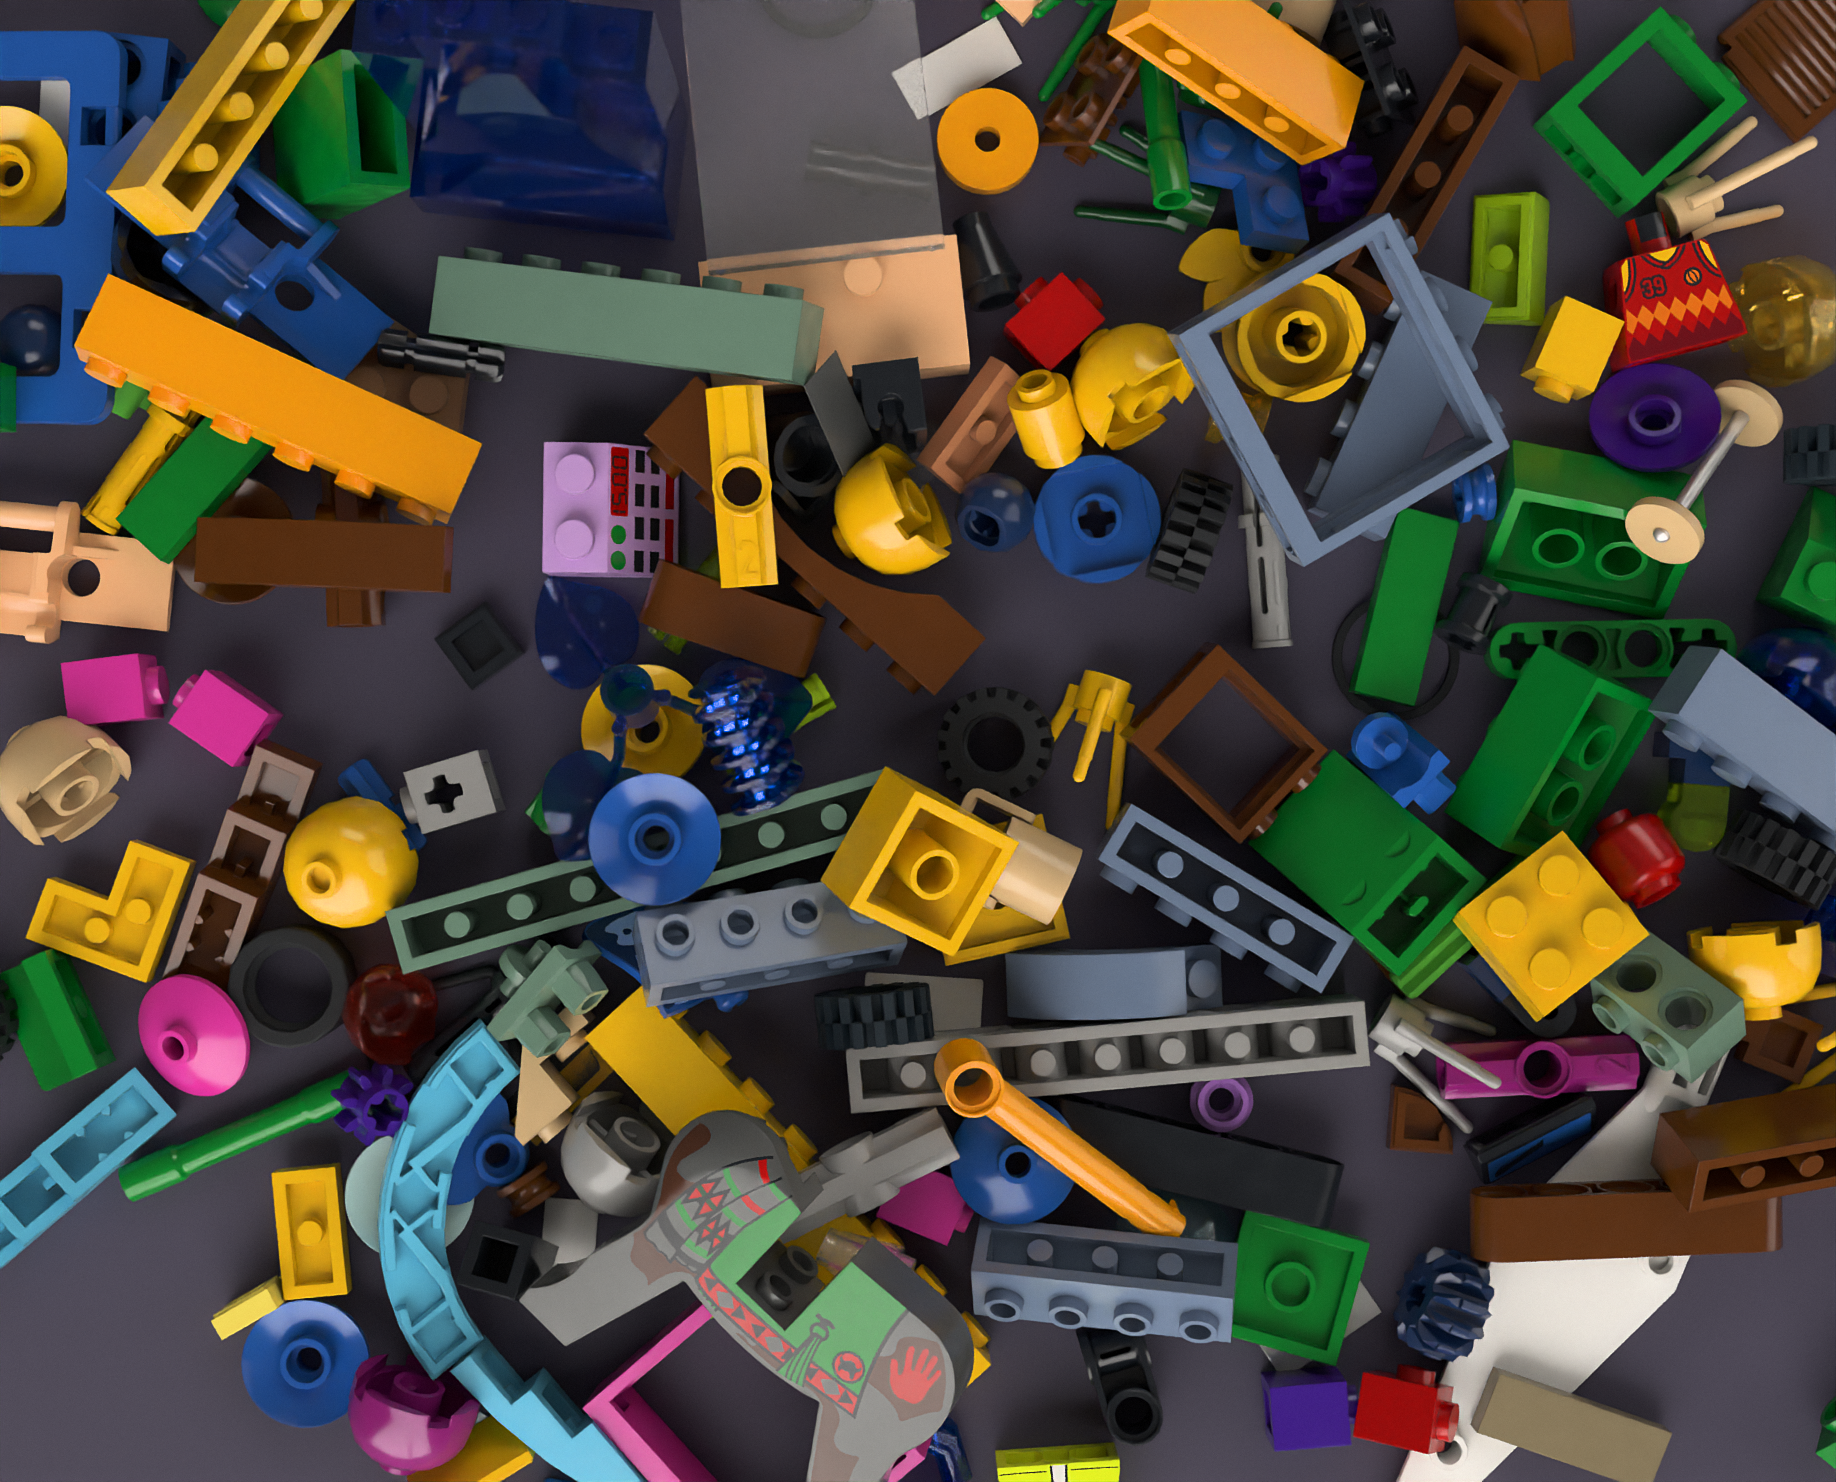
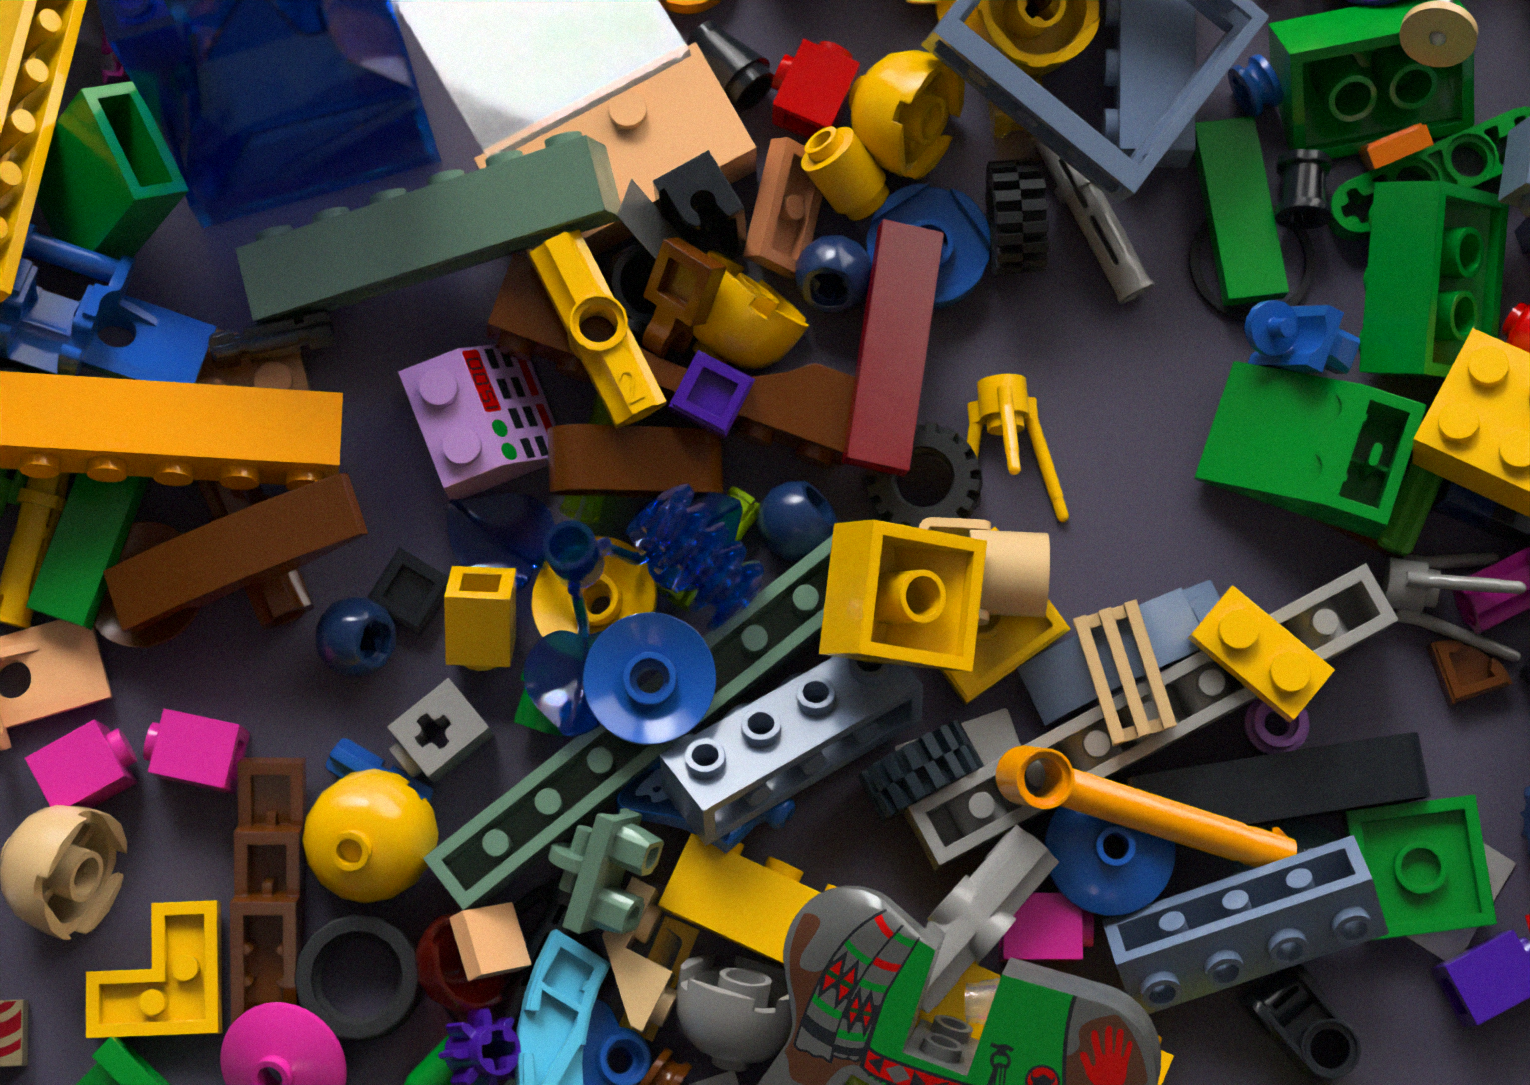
camera: 25 degrees left, 10 degrees down
sand blue brick [1092,802,1355,993] -> none
reddish brown window [1119,642,1328,844] -> none
none -> dark blue piece [316,597,396,677]
none -> yellow brick [444,566,516,671]
none -> light nougat tile [449,902,532,981]
none -> reddish brown plate [642,237,727,357]
none -> dark purple tile [667,350,755,440]
none -> dark blue piece [757,481,837,561]
none -> dark red tile [842,219,944,477]
none -> tan tile [1073,599,1177,746]
none -> yellow plate [1187,585,1335,723]
none -> orange tile [1358,123,1434,171]

